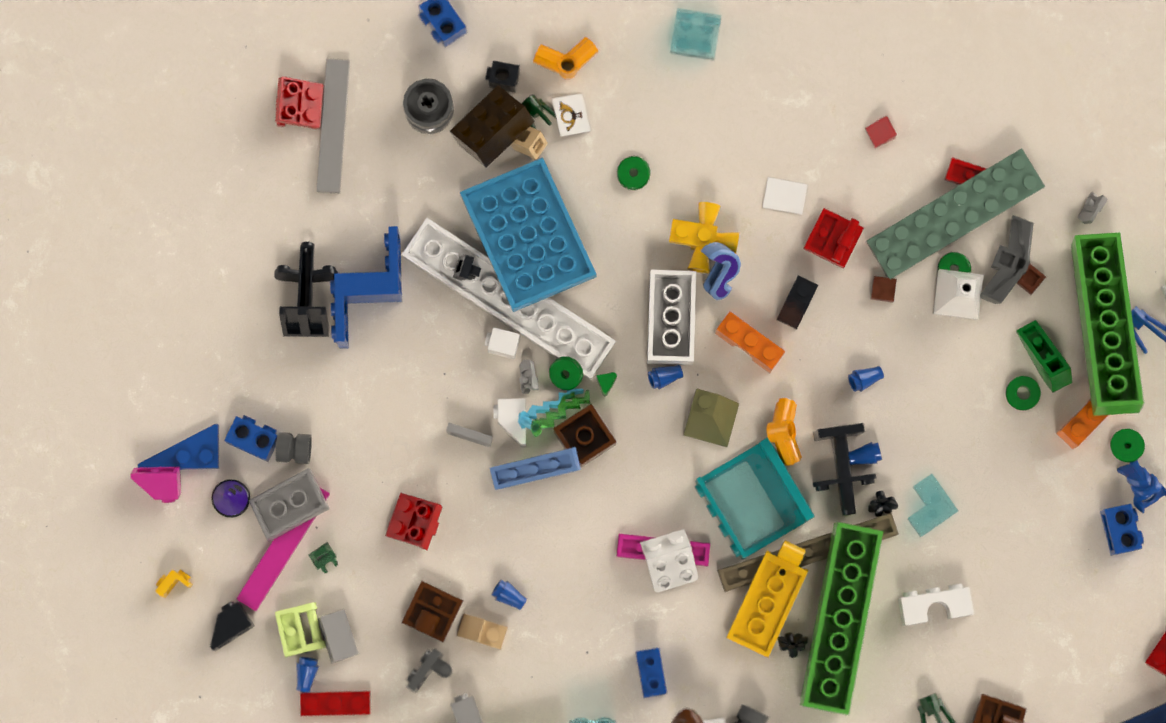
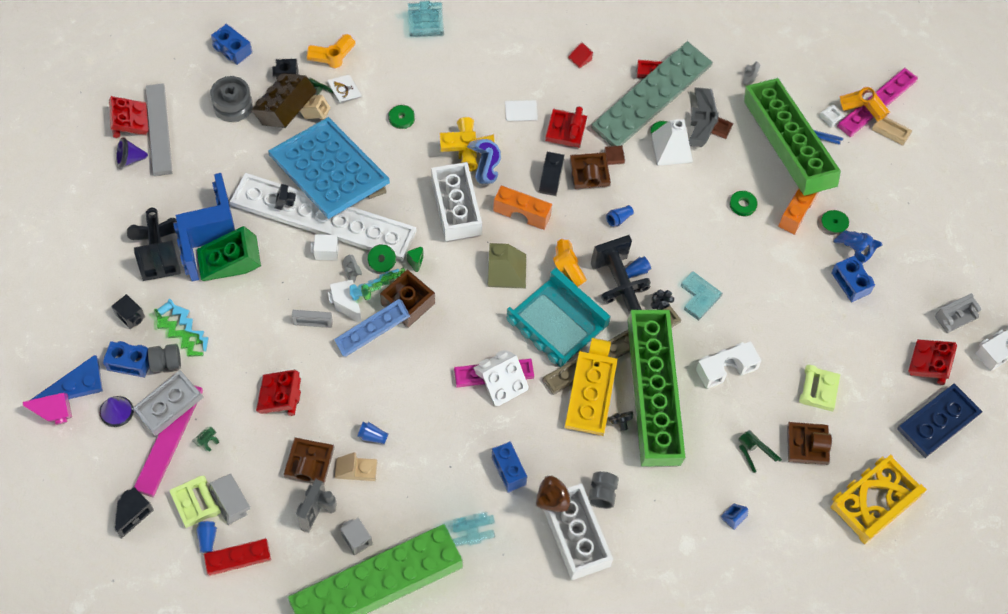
camera: 15 degrees left, 20 degrees down
yellow bracket [155,569,193,598] -> none
blue cone [648,365,683,390] -> none
green slope [1016,320,1073,393] -> none
none -> black brick [111,294,145,329]
none -> dark purple hat [116,137,148,168]
none -> piece [154,299,209,357]
none -> green slope [197,226,261,281]
none -> reddish brown plate [570,152,611,189]
none -> yellowish green plate [799,365,840,412]

